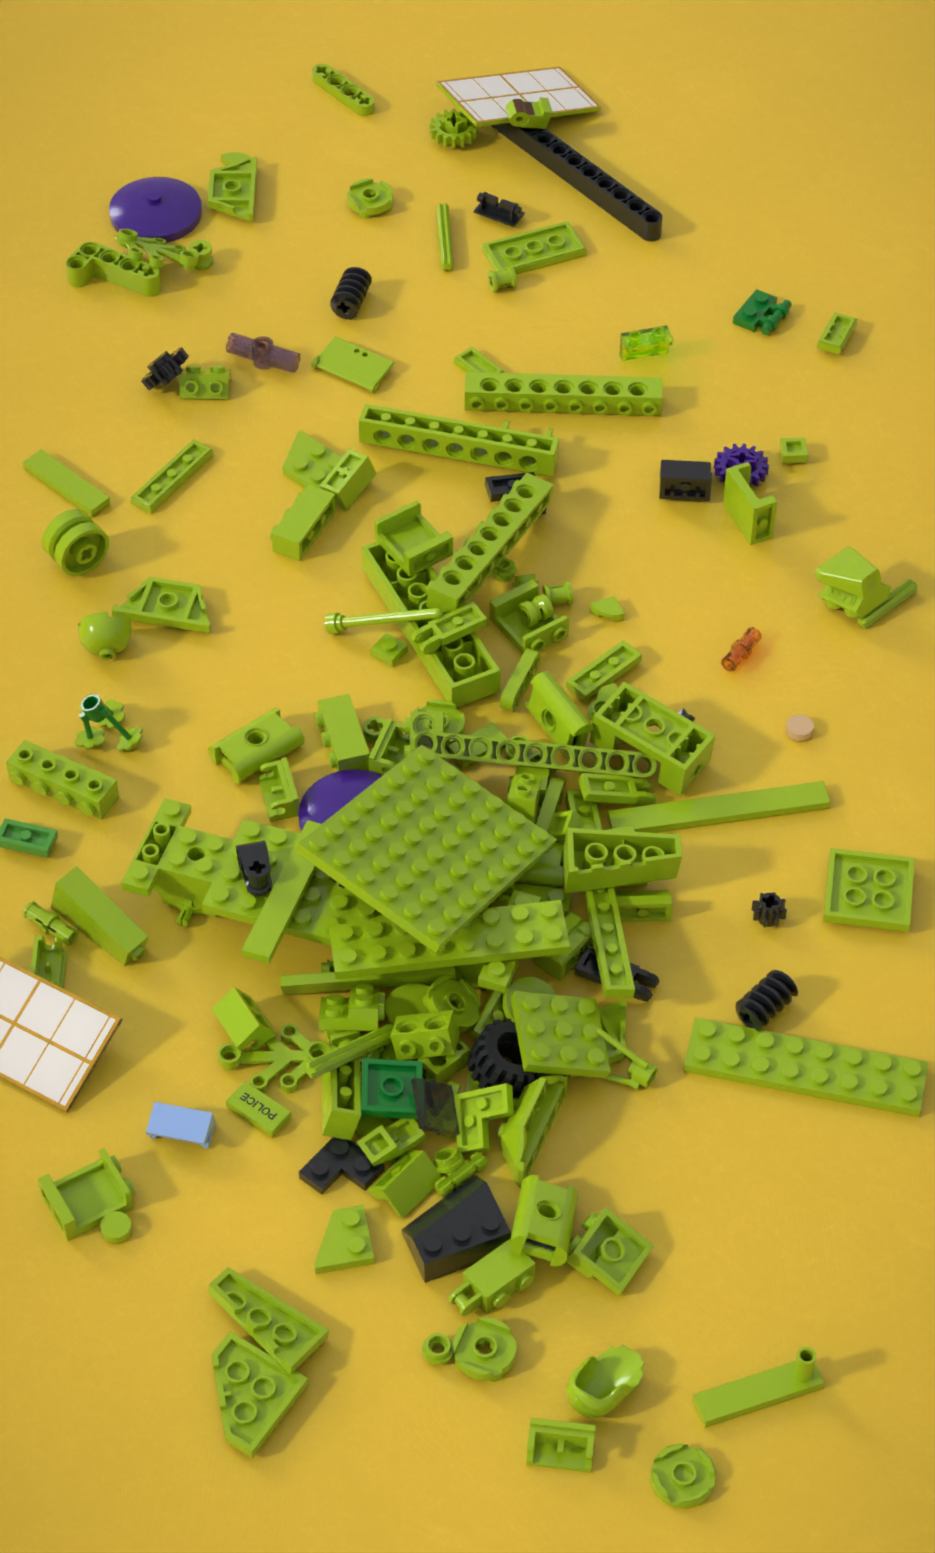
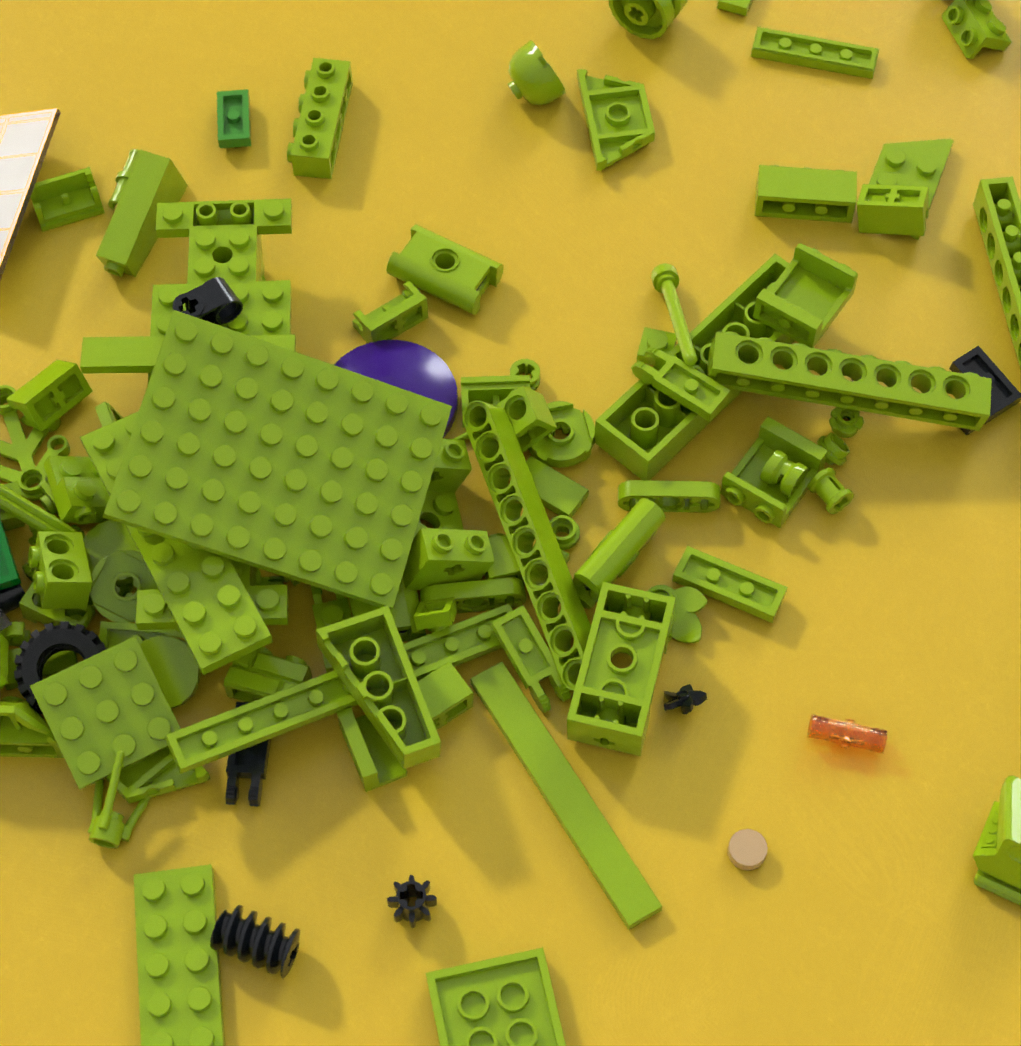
camera: 70 degrees right, 10 degrees up
plant [75,694,143,751] -> none
lime brick [314,694,370,772] -> none
lime tile [590,596,625,621] -> none

